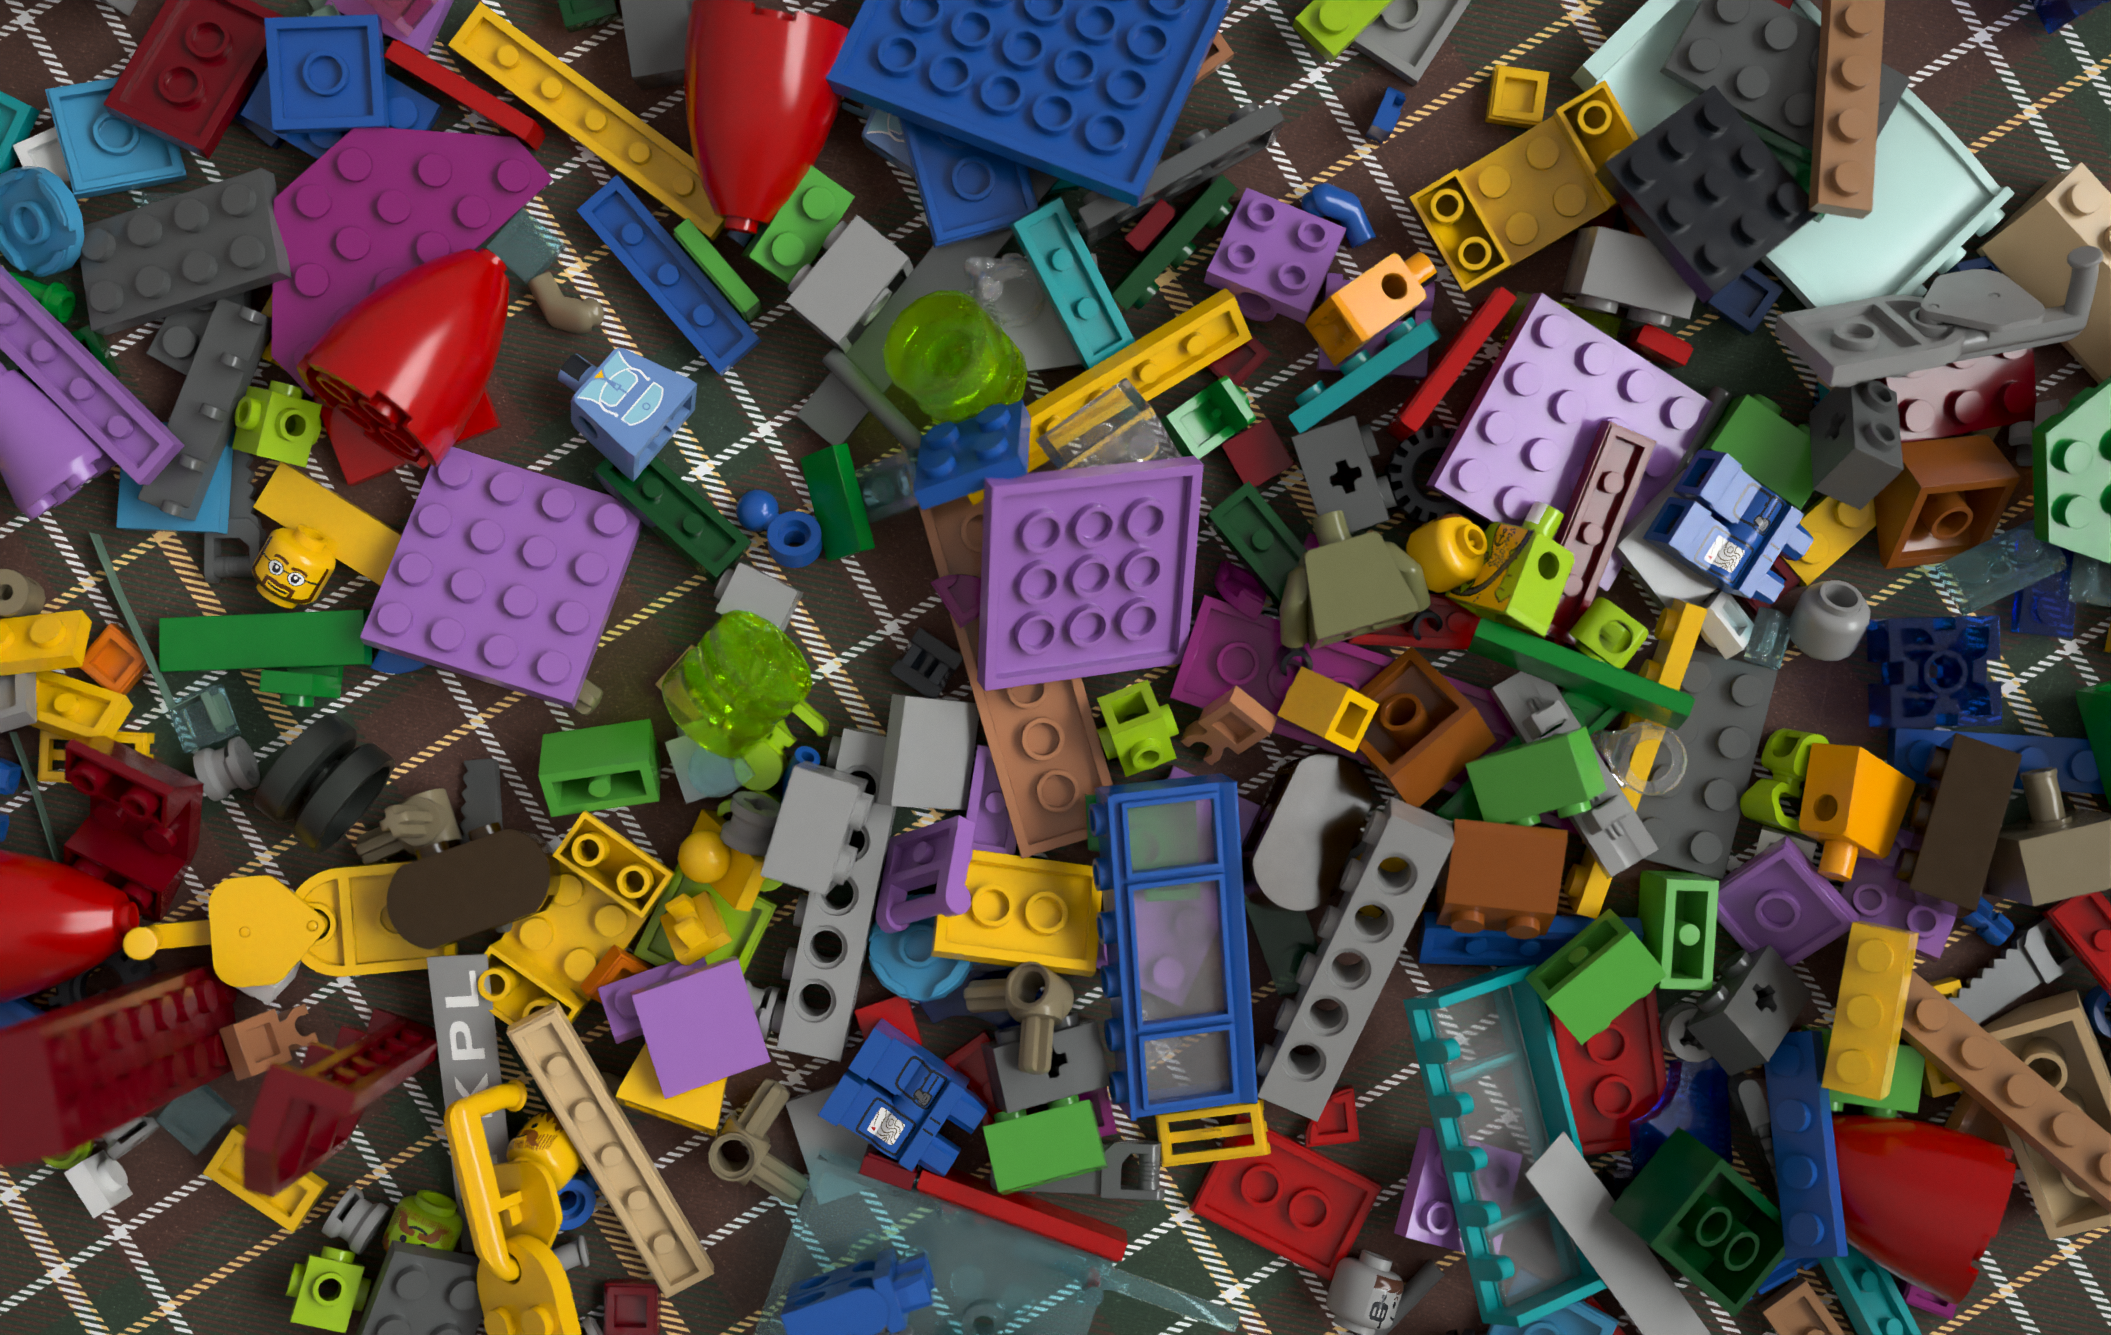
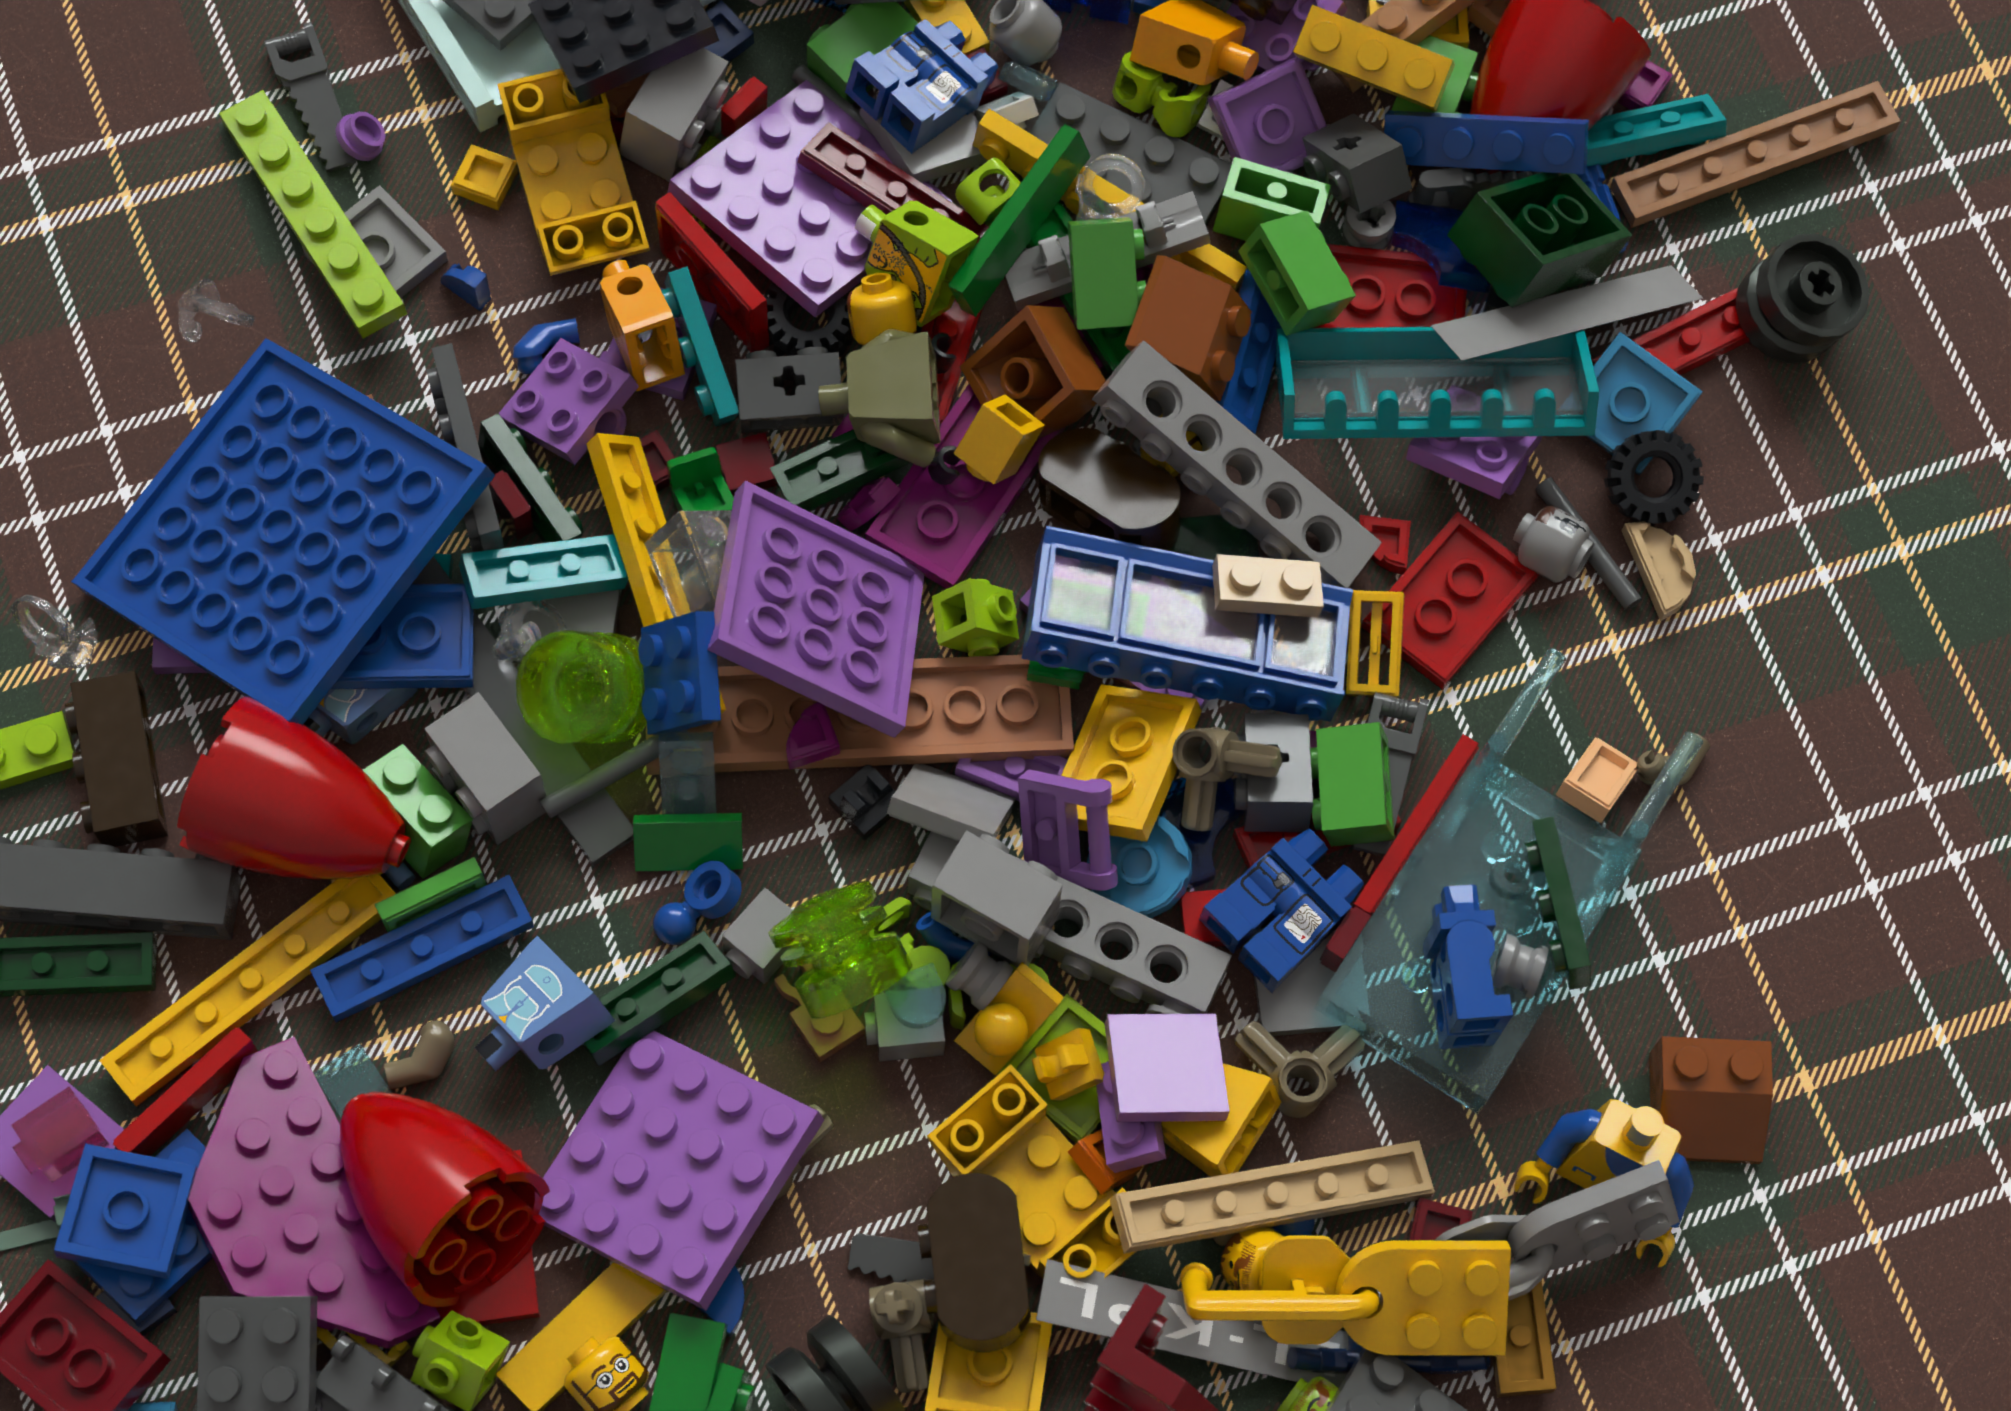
camera: 80 degrees left, 20 degrees down
bright green brick [538,719,661,817] -> none
nougat plate [1180,686,1277,765] -> none
none -> tan plate [1212,554,1324,618]

